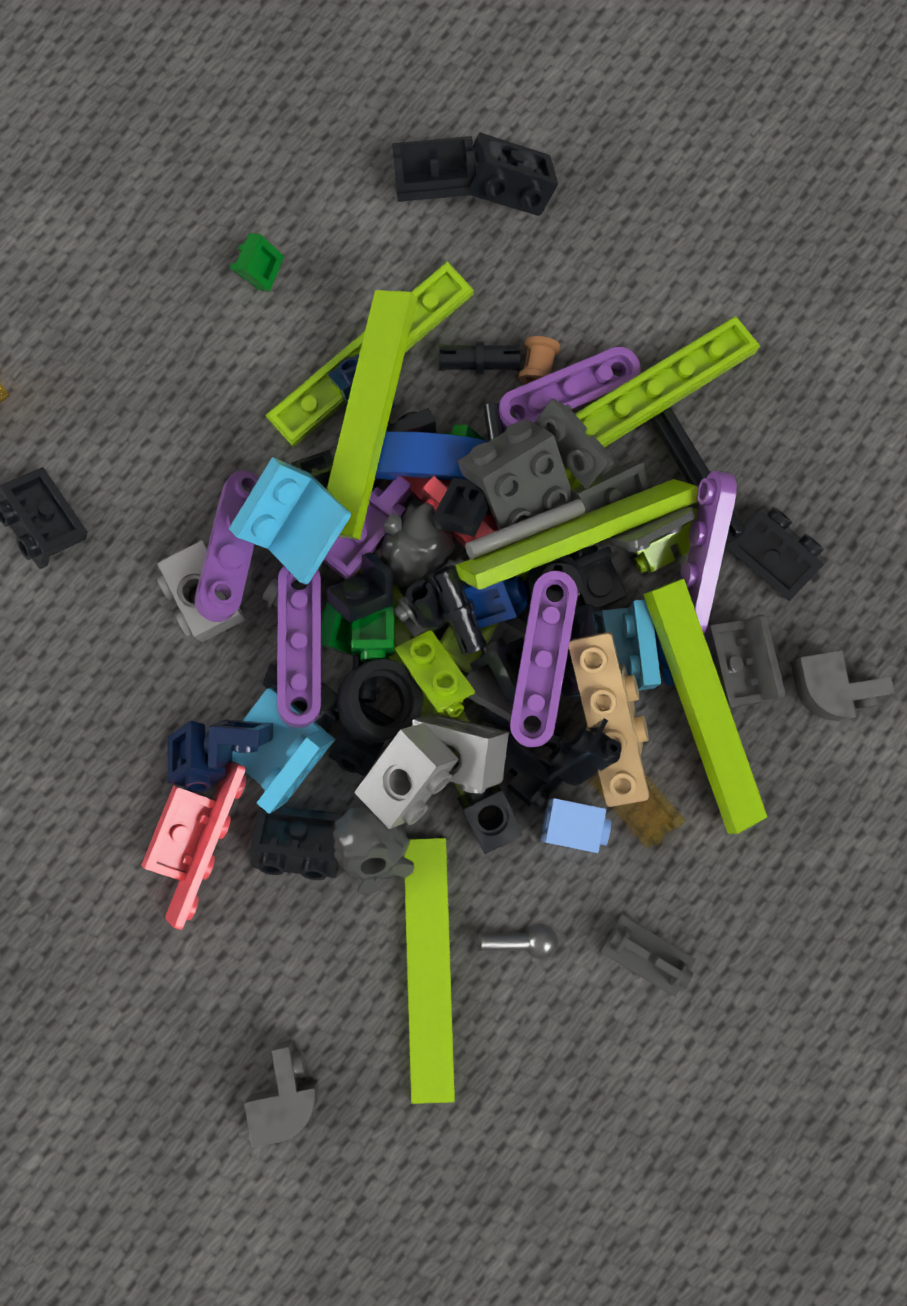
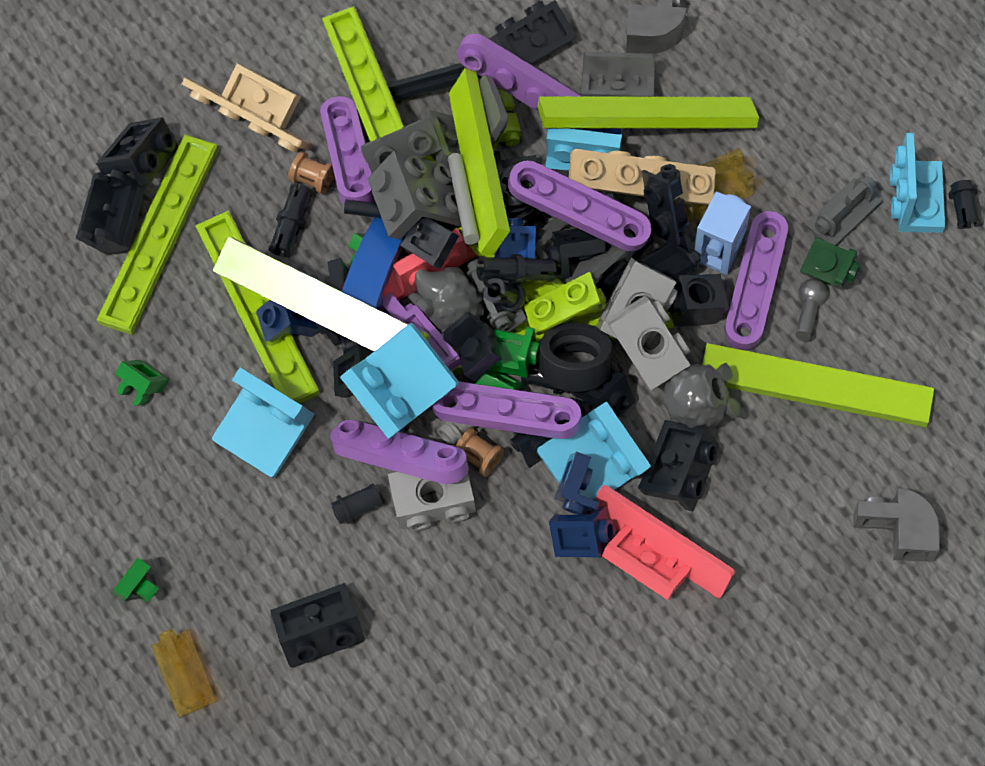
camera: 70 degrees left, 15 degrees down
none -> lime tile [97,135,219,335]
none -> green tile [111,558,159,603]
none -> tan bracket [182,64,314,153]
none -> medium azure bracket [212,368,315,478]
none -> black pin [330,483,383,525]
none -> medium nougat bush [455,427,505,477]
none -> medium lavender plate [725,211,788,350]
none -> dark green bracket [800,237,861,290]
none -> medium azure bracket [890,133,945,233]
none -> black pin [948,180,982,229]

